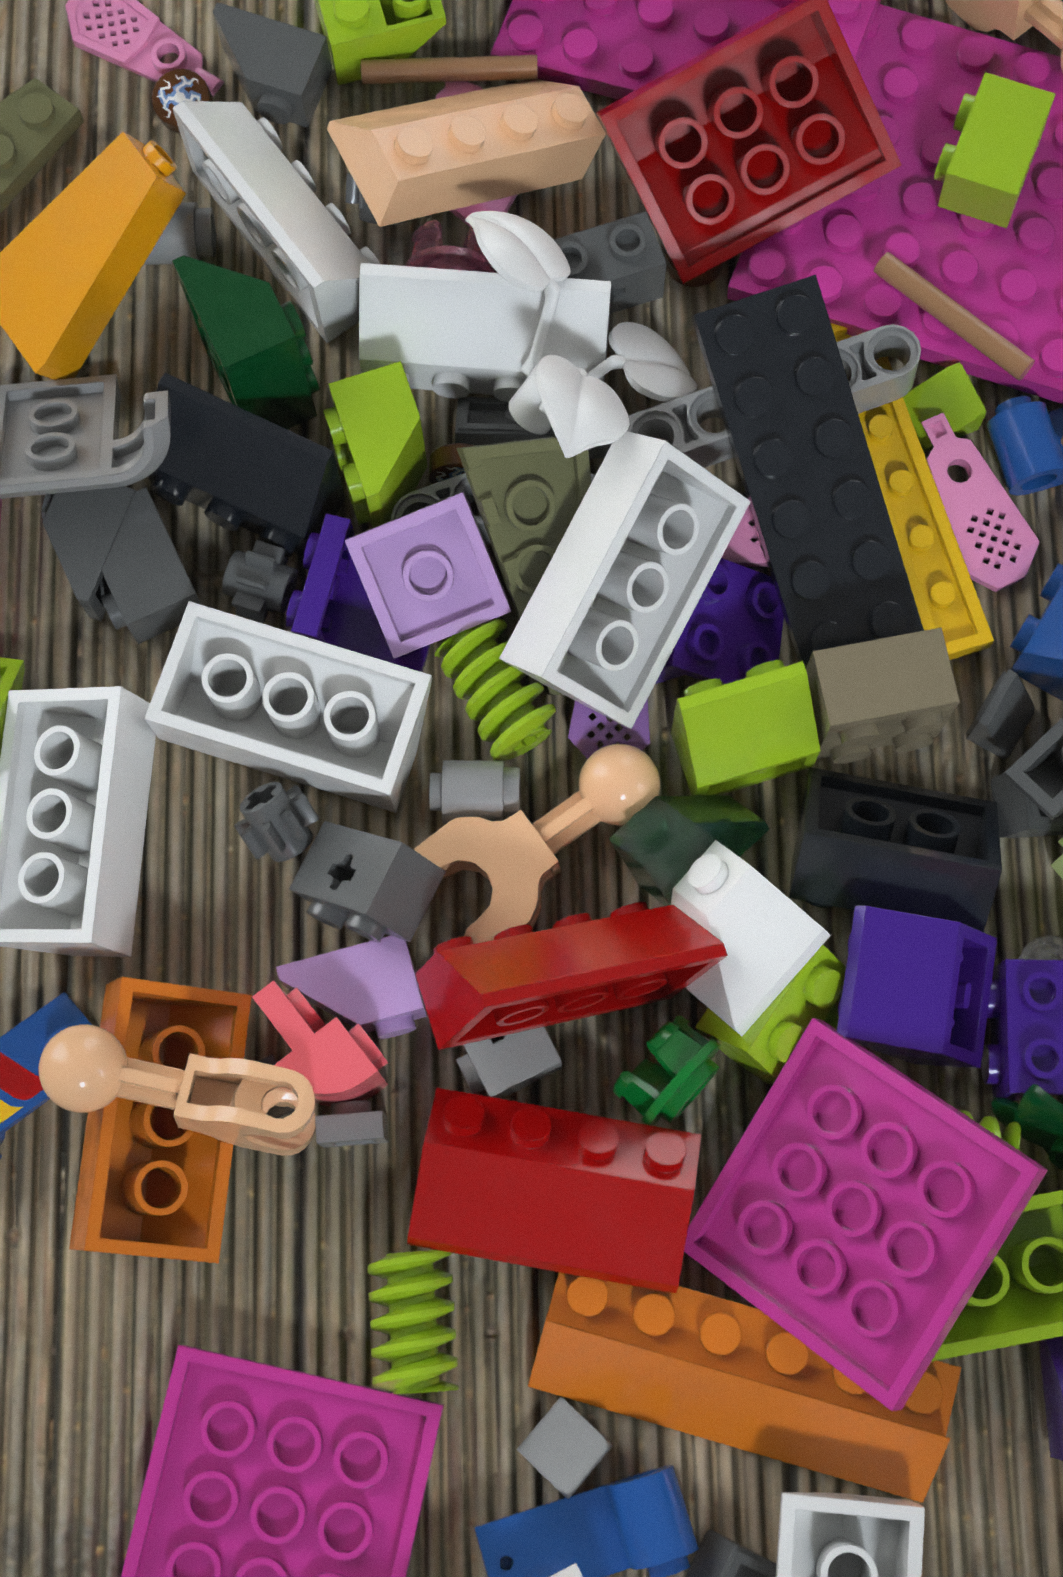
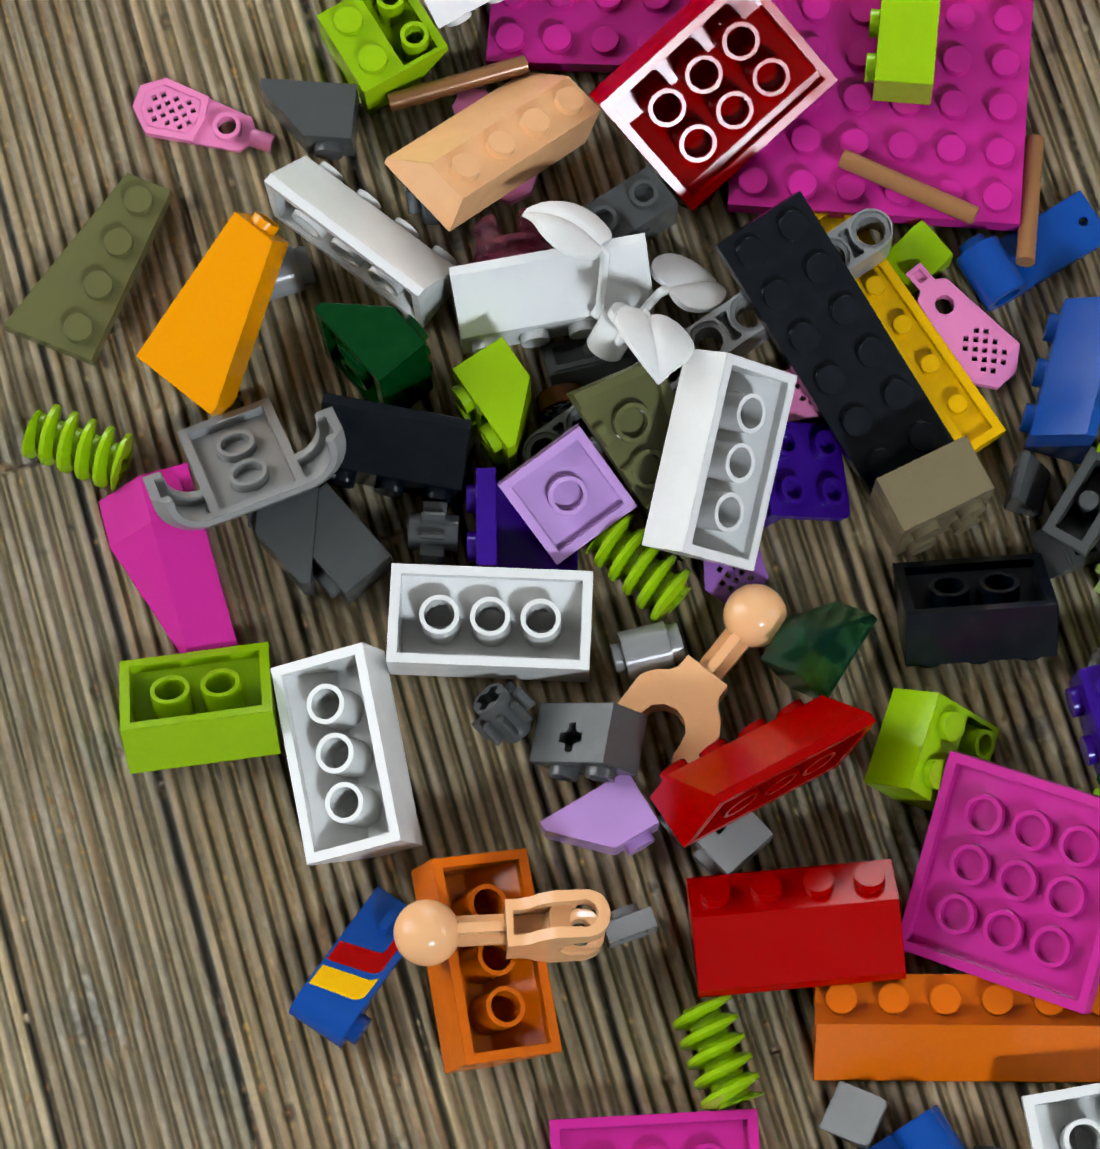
camera: 15 degrees left, 0 degrees up
reddish brown tile [151,69,213,133] -> none
coral brick [252,980,388,1106] -> none
green piece [612,1015,721,1126] -> none
lime slope [670,660,821,803] -> none
white slope [671,840,831,1036] -> none
dark purple slope [837,906,997,1068] -> none

